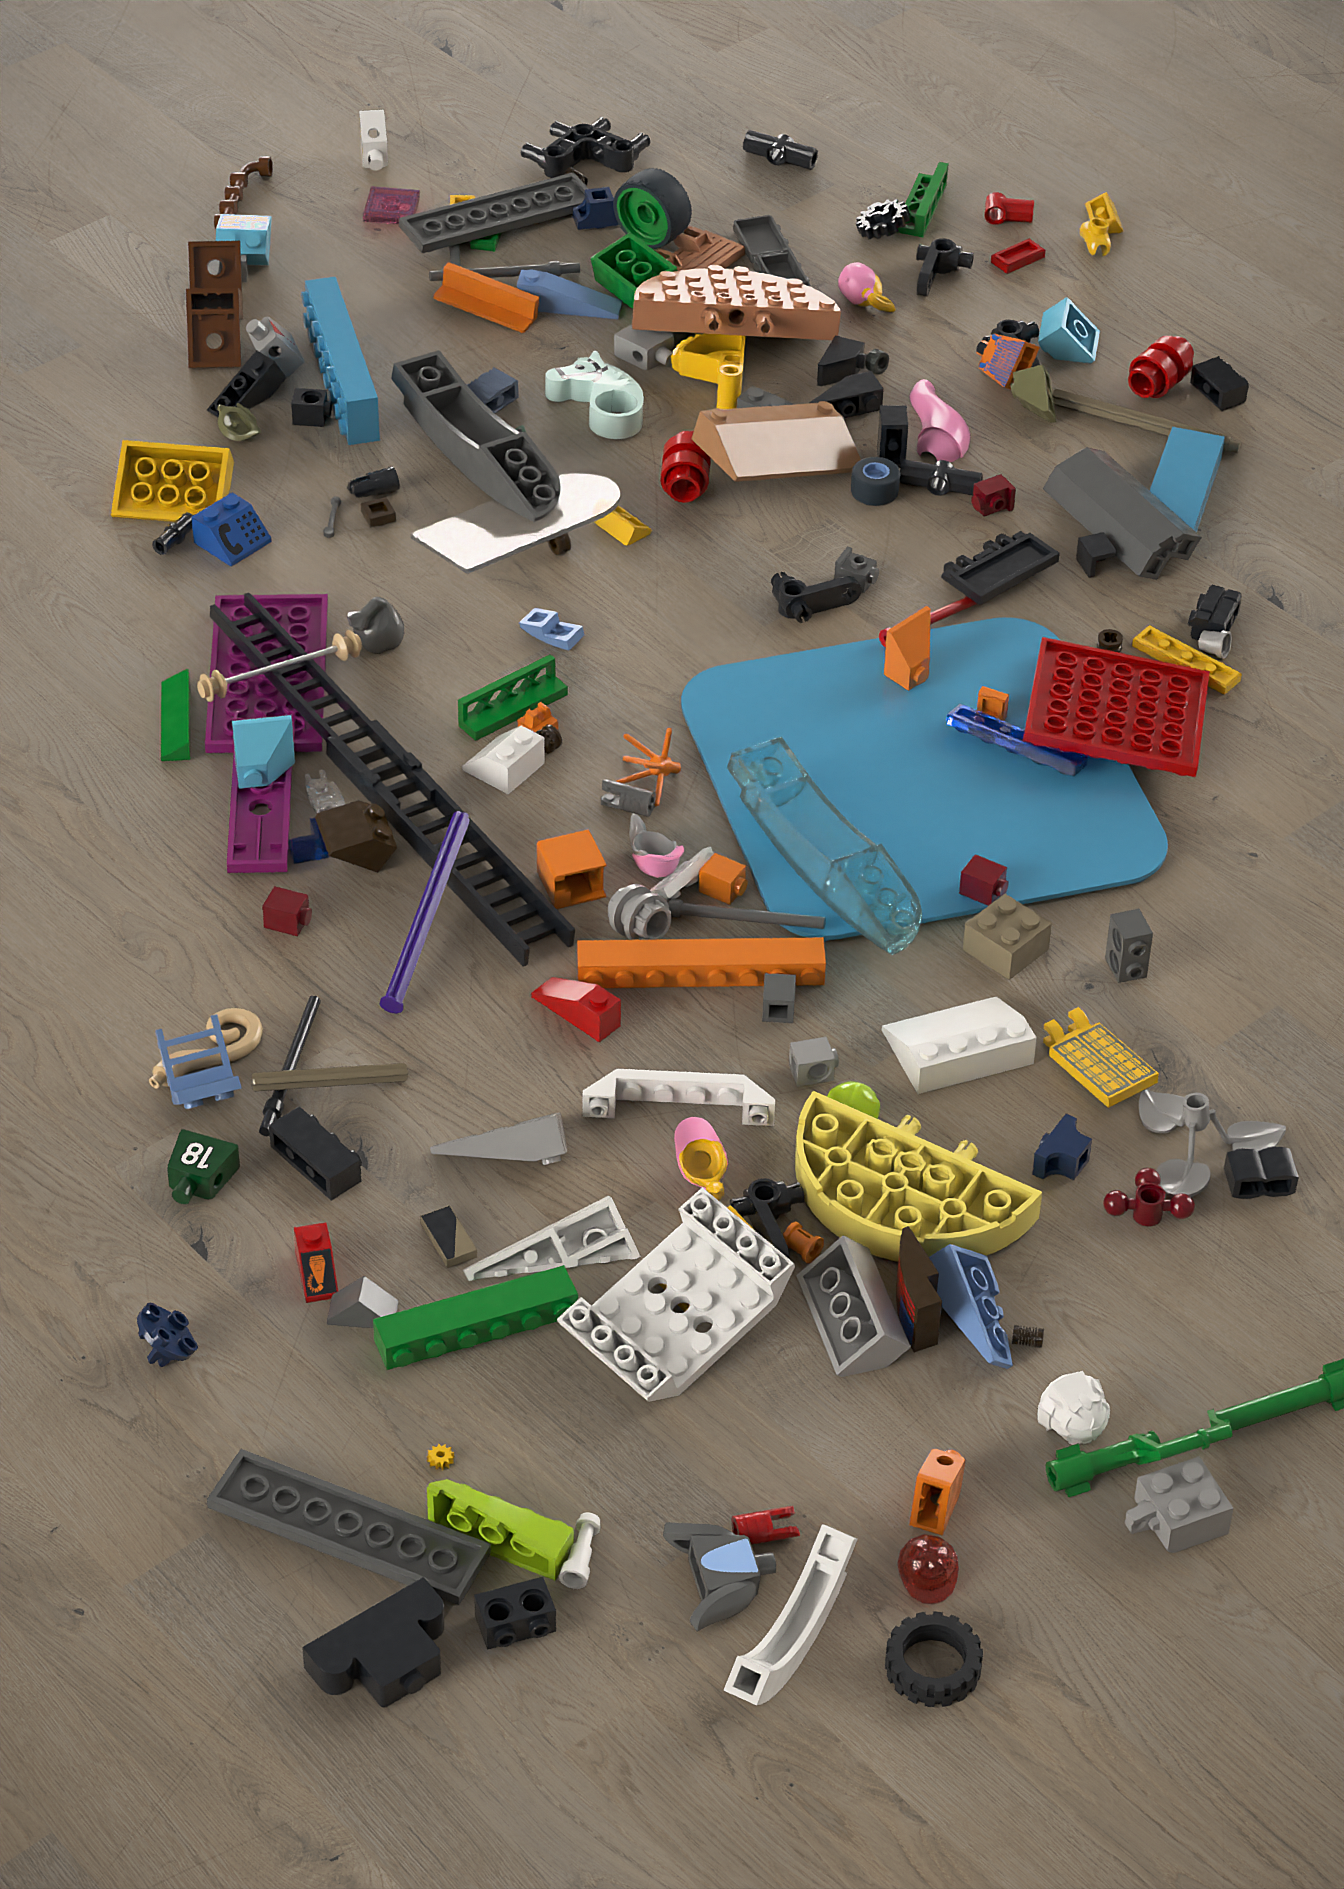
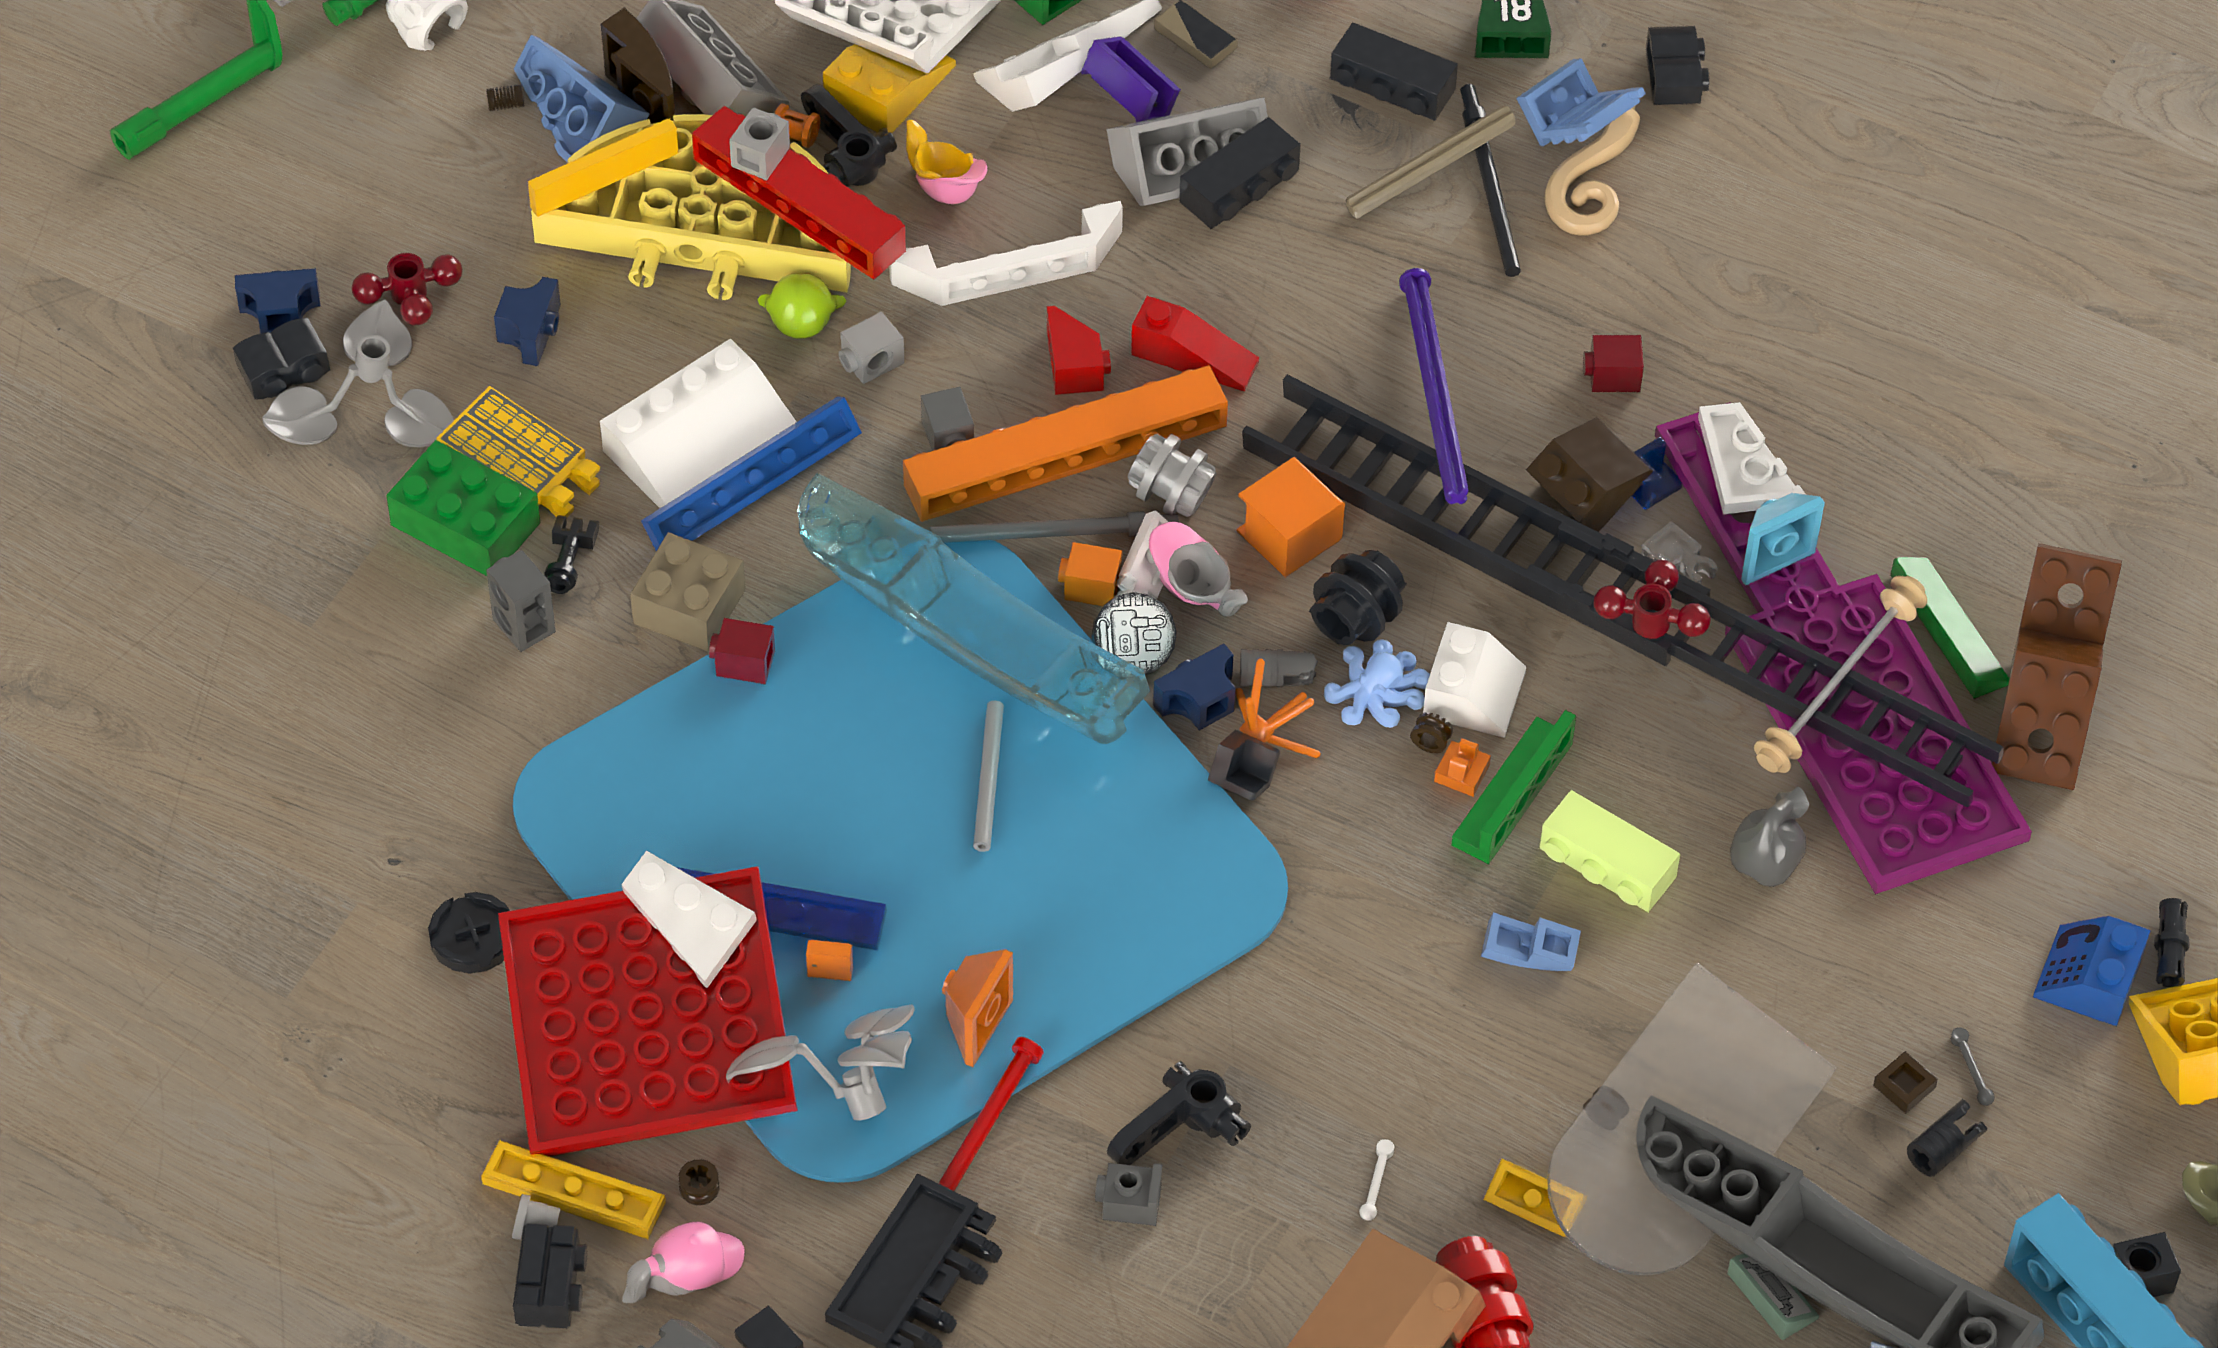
camera: 160 degrees right, 10 degrees up
none -> dark blue brick [235,268,321,333]
none -> green brick [386,440,541,576]
none -> black tile [428,892,510,974]
none -> yellow tile [528,118,678,217]
none -> black hinge [544,515,599,594]
none -> white wing [621,851,757,988]
none -> bright pink hair [622,1222,744,1303]
none -> blue plate [641,397,862,551]
none -> red brick [692,105,906,280]
none -> light grey plant [726,1004,915,1120]
none -> light grey brick [729,107,790,180]
none -> light grey piece [973,701,1004,852]
none -> red slope [1046,306,1111,395]
none -> dark purple window [1081,36,1181,122]
none -> tile [1091,592,1177,678]
none -> dark blue brick [1153,643,1235,731]
none -> black brick [1179,117,1301,229]
none -> black panel [1208,730,1280,800]
none -> black piece [1309,550,1407,645]
none -> light blue animal [1324,639,1430,728]
none -> white hinge [1359,1139,1394,1221]
none -> yellowish green brick [1540,790,1680,912]
none -> dark red piece [1593,560,1711,639]
none -> black brick [1646,26,1709,105]
none -> white wing [1698,402,1806,514]
none -> reddish brown bracket [1991,543,2122,790]

